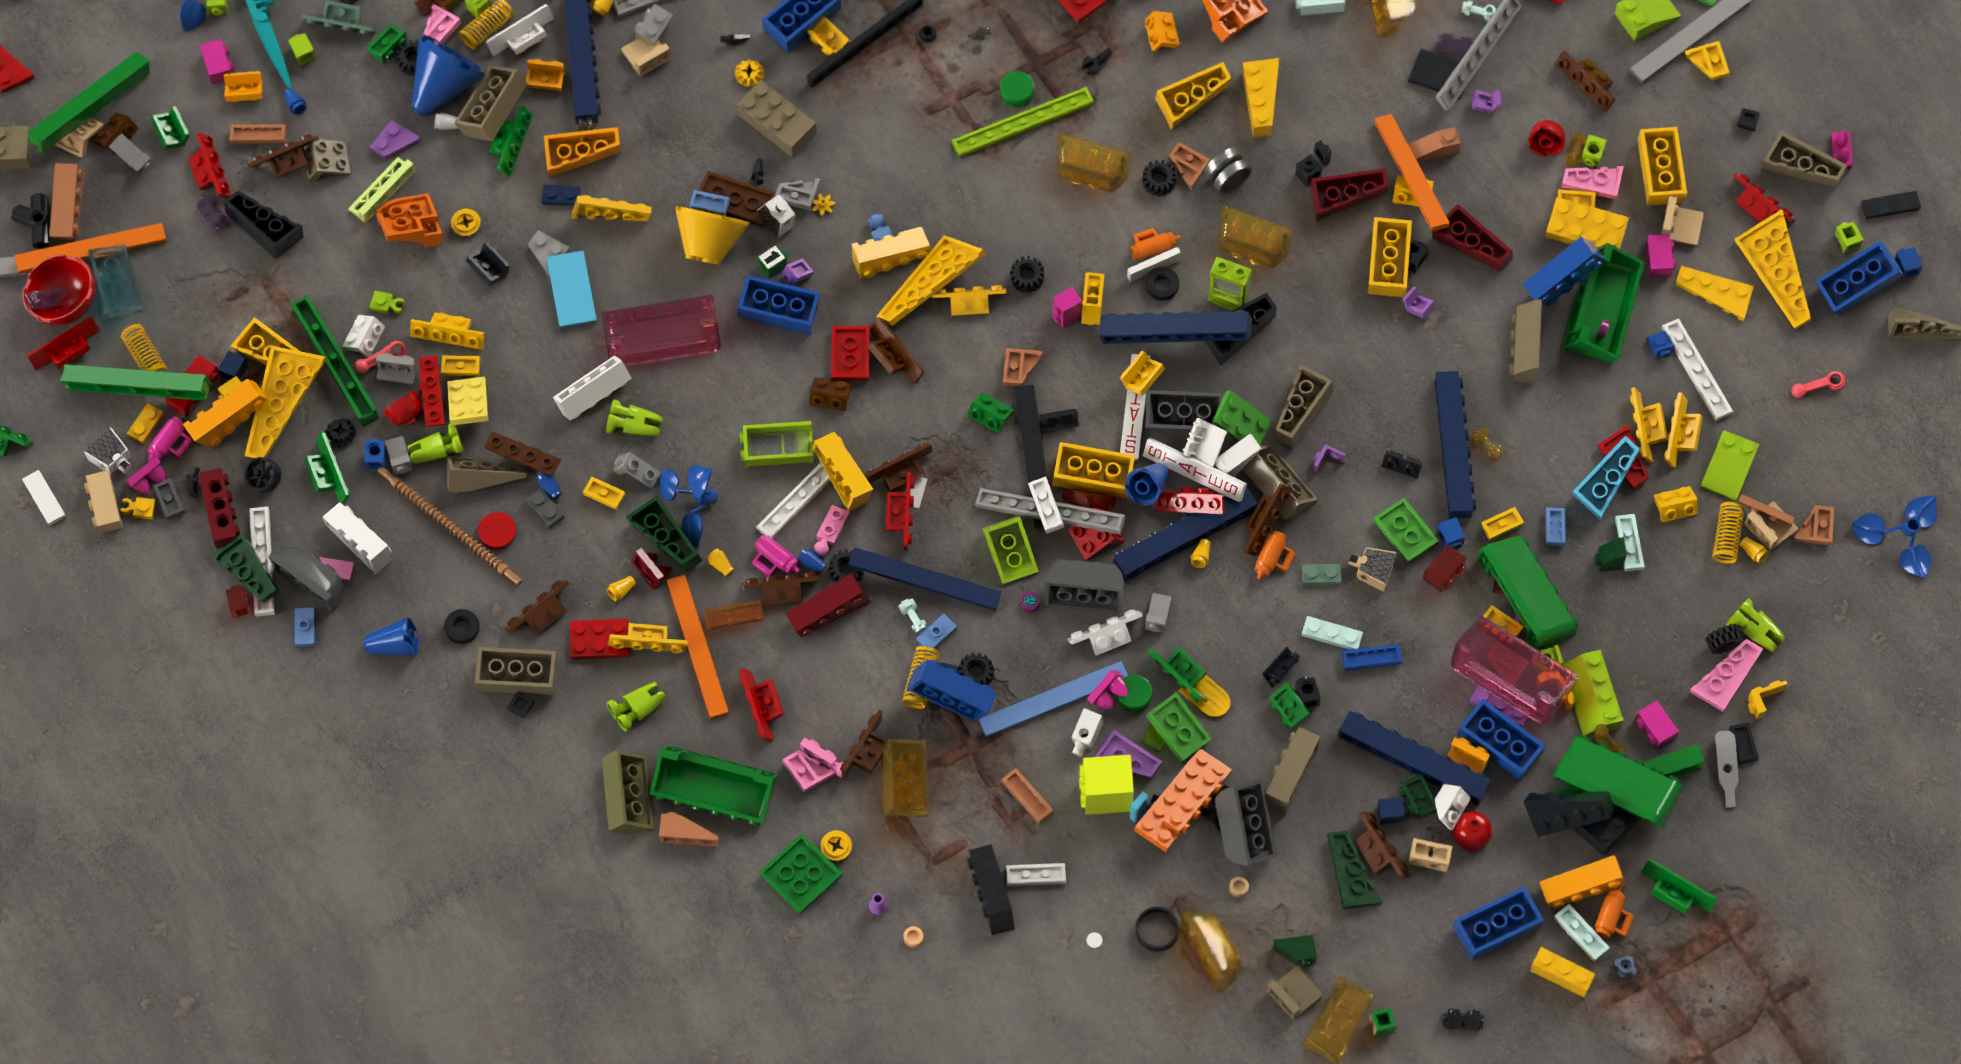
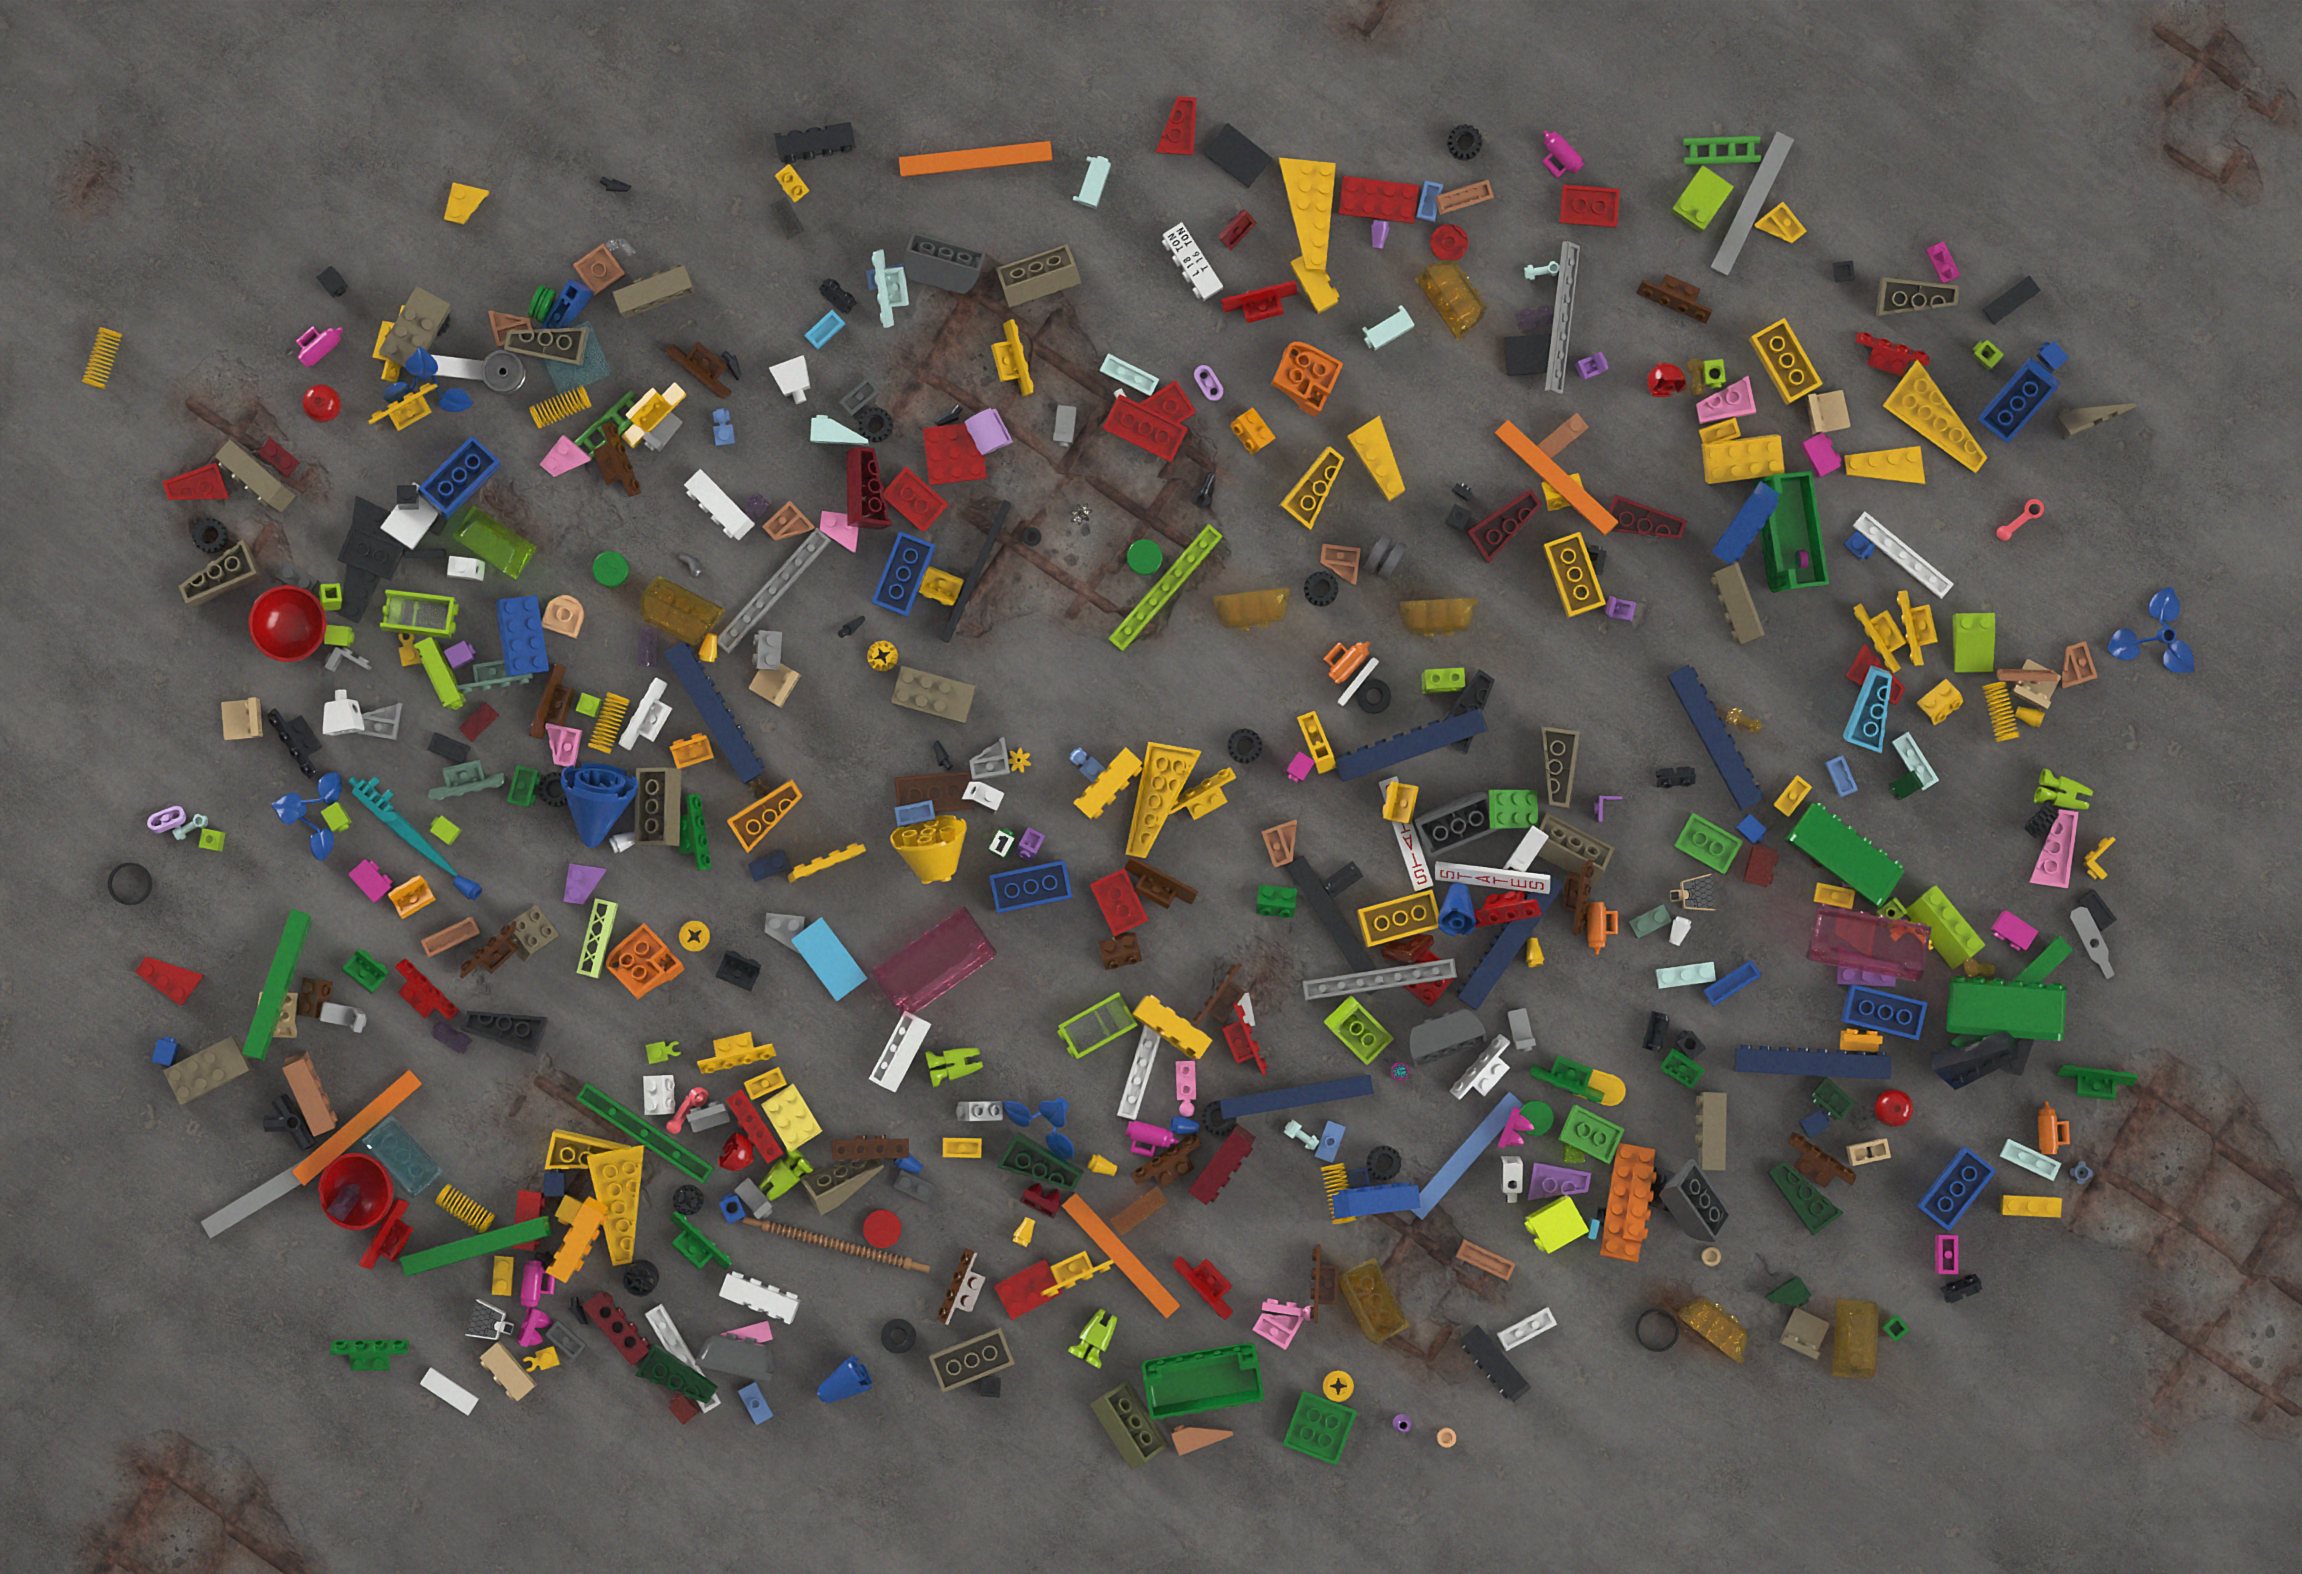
camera: 25 degrees left, 20 degrees up
white tile [1028,477,1064,534] -> none
white sticker [1087,933,1102,948] -> none
white hinge [1183,418,1227,467] -> none
white slope [1435,784,1471,830] -> none
light orange wedge [1540,855,1627,909] -> none
none -> white cone [1669,916,1691,946]
none -> dark pink brick [1935,1234,1958,1274]

